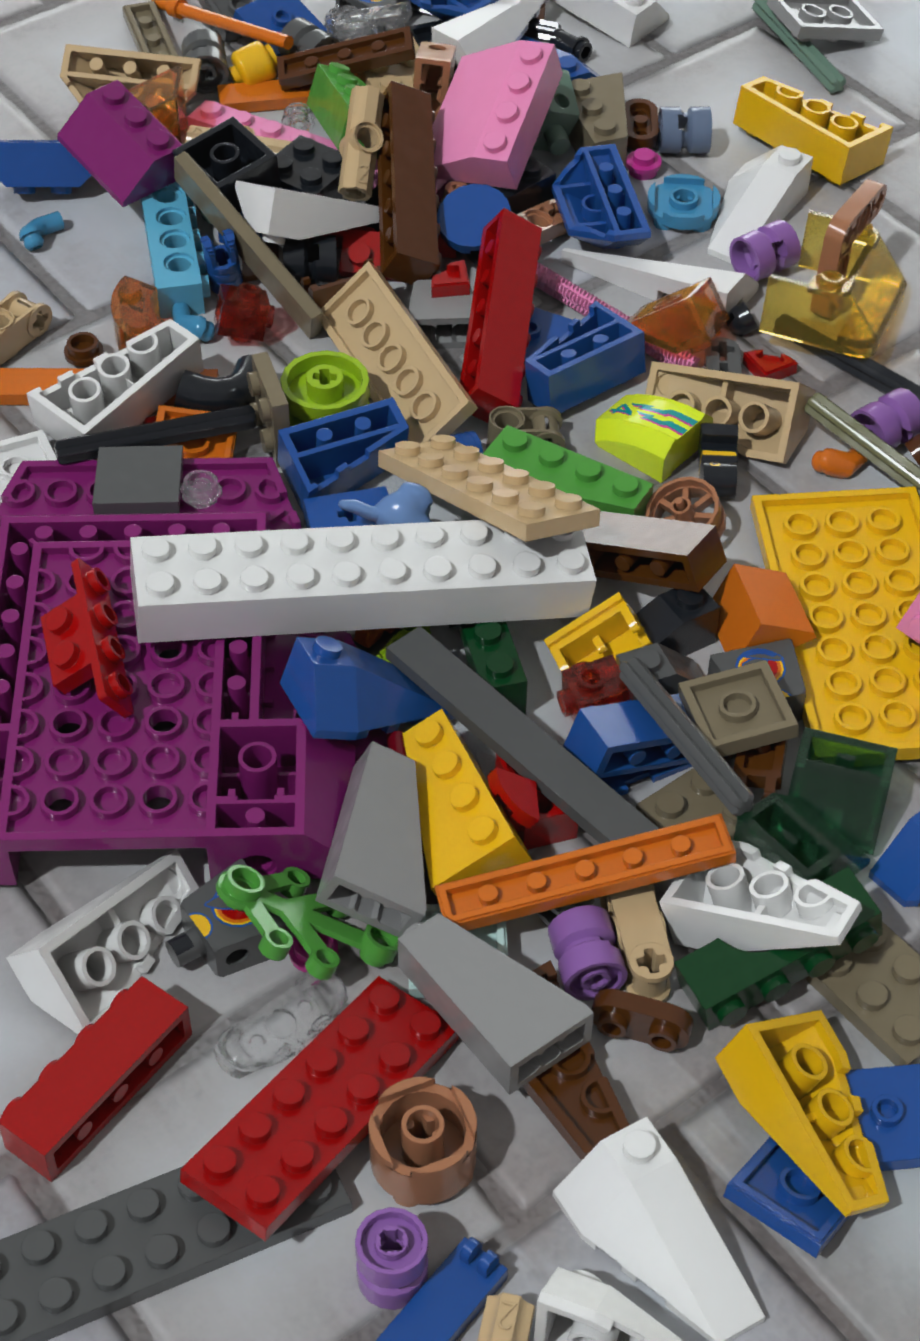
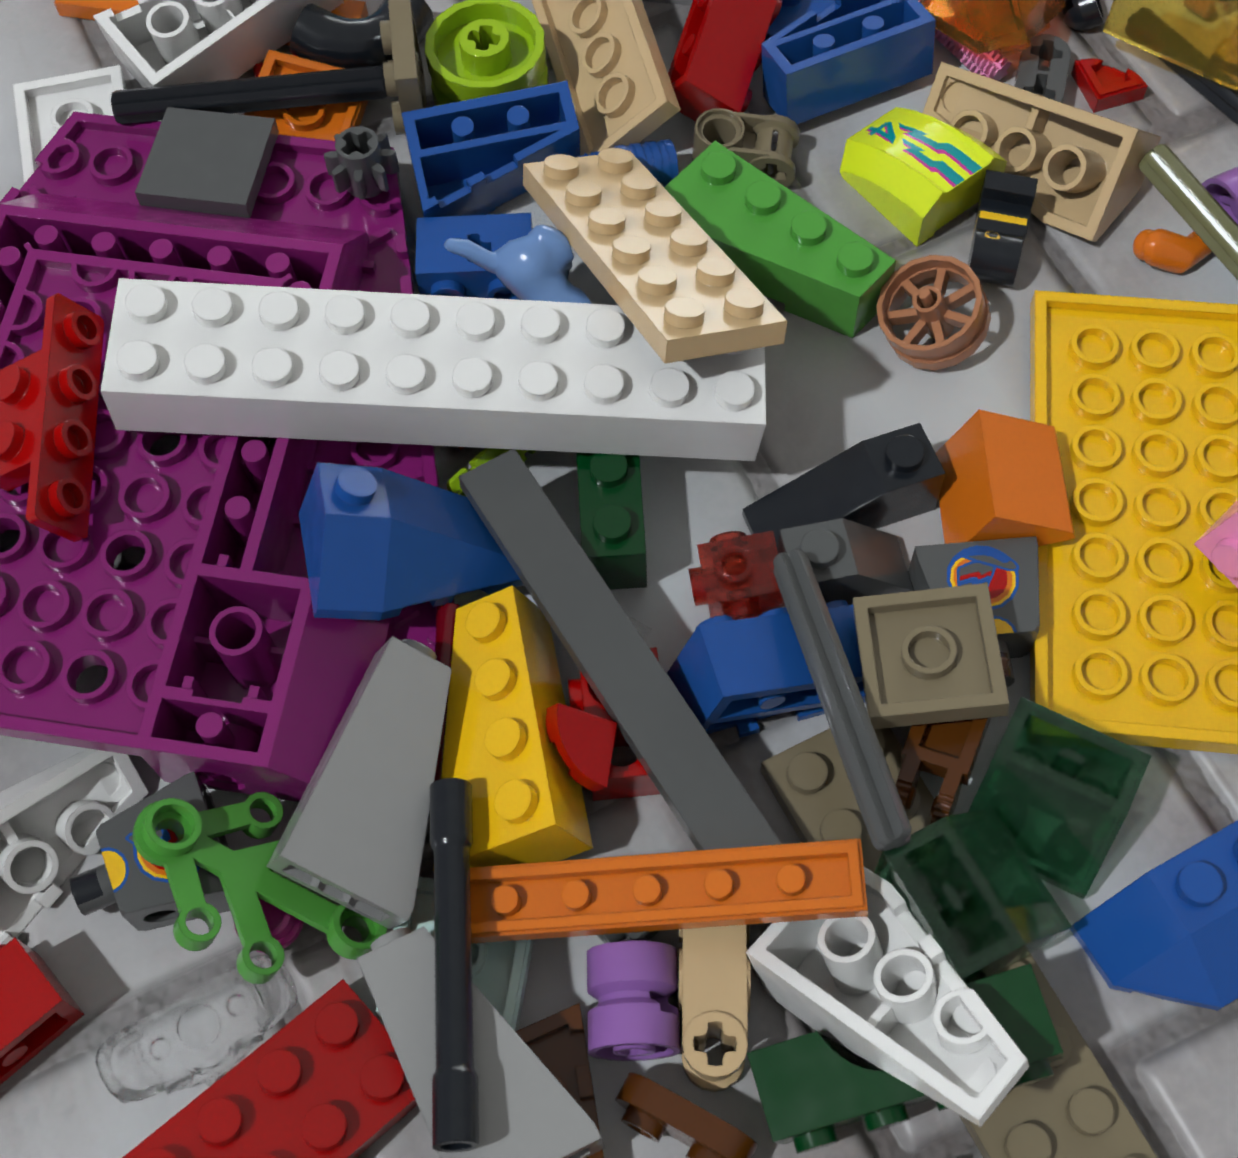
camera: 15 degrees right, 15 degrees up
clear plate [180,470,222,509] -> none
yellow hinge [544,592,653,695] -> none
reddish brown brick [582,511,727,592] -> none
none -> dark grey gear [324,126,399,200]
none -> black piece [430,778,480,1152]

